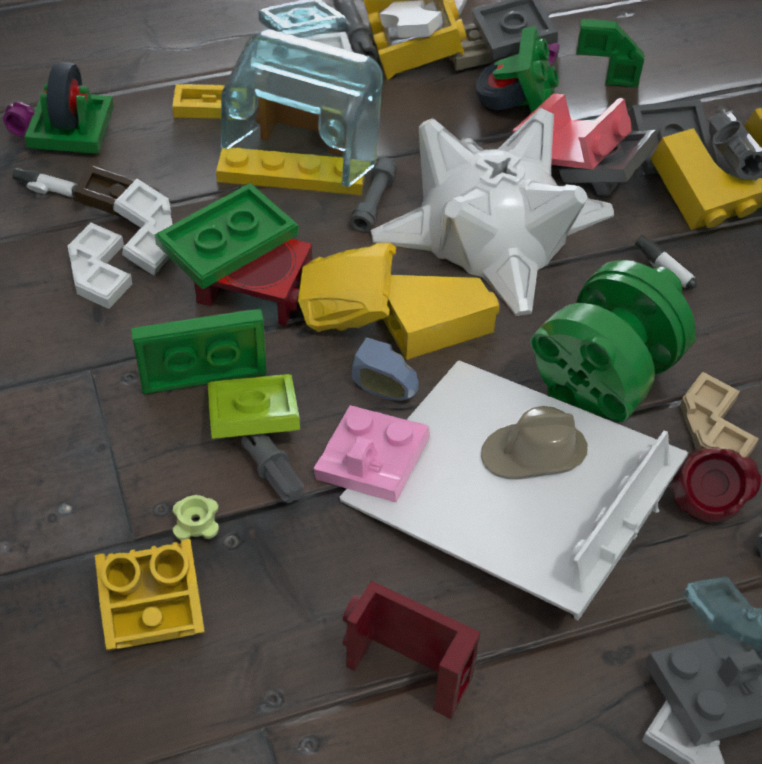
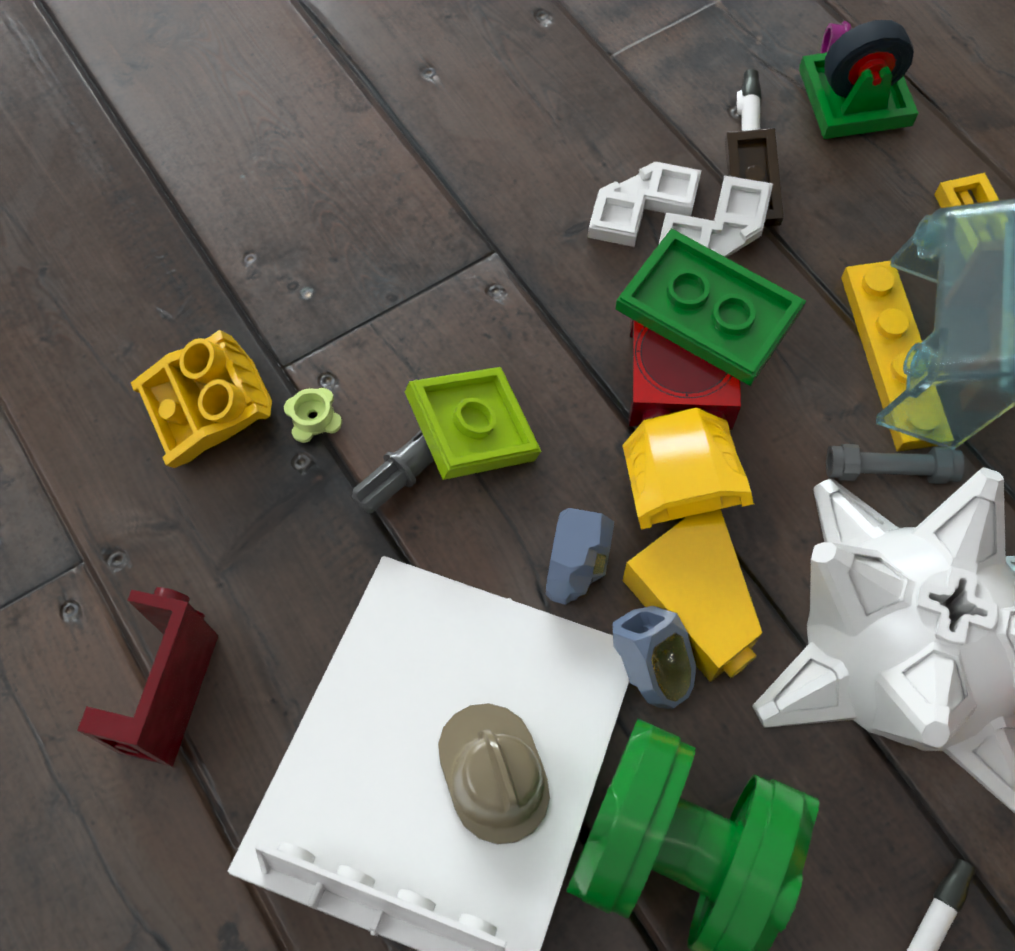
camera: 80 degrees right, 15 degrees up
green tile [131,308,267,394] -> none
bright pink hinge [313,405,430,502] -> none
none -> sand blue rock [613,606,696,709]

